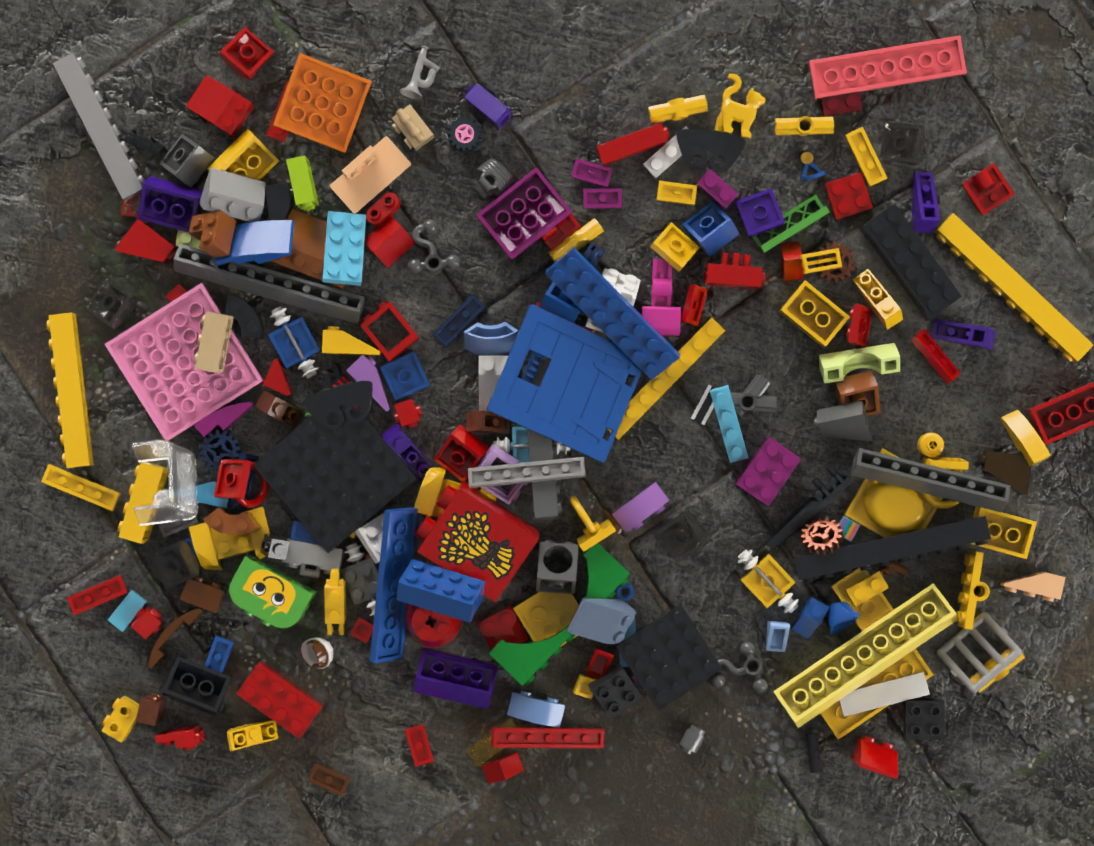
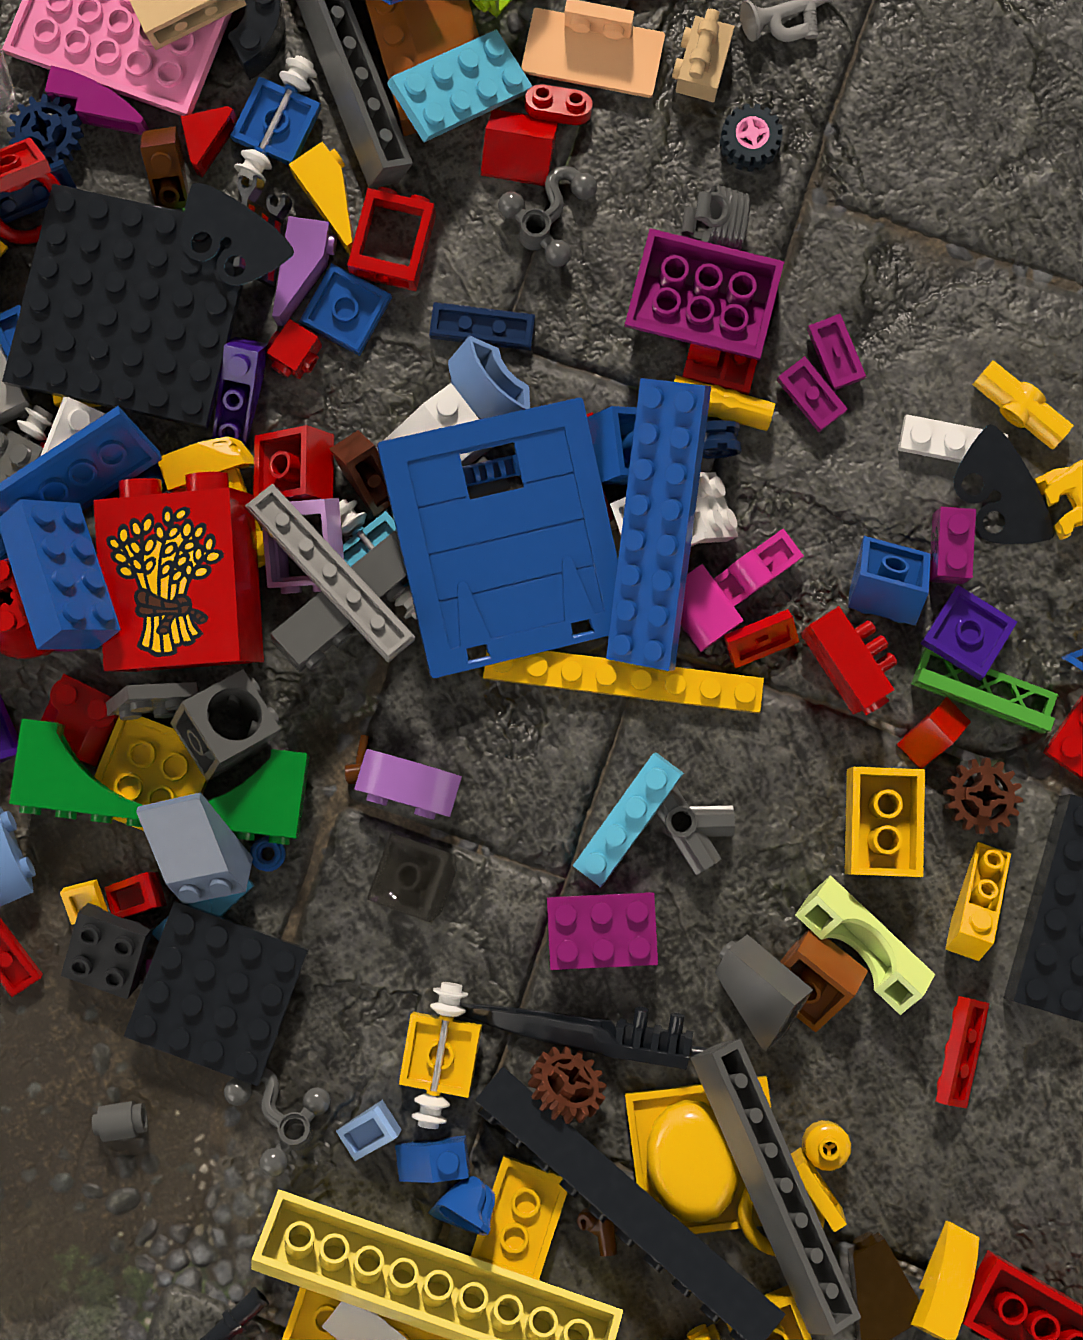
camera: 55 degrees right, 5 degrees down
dark purple slope [464,83,512,131] -> none
yellow tile [569,496,616,552] -> none
red brick [596,123,670,166] -> none
yellow plate [650,222,700,272] -> none
yellow plate [656,181,697,205] -> none
sticker [691,385,715,425] -> none
yellow tile [800,248,842,274] -> none
tile [838,516,860,542] -> none
yellow plate [845,571,889,607] -> none
red plate [847,304,873,347] -> none
dark purple slope [931,319,996,350] -> none
none -> dark grey plate [106,682,198,720]

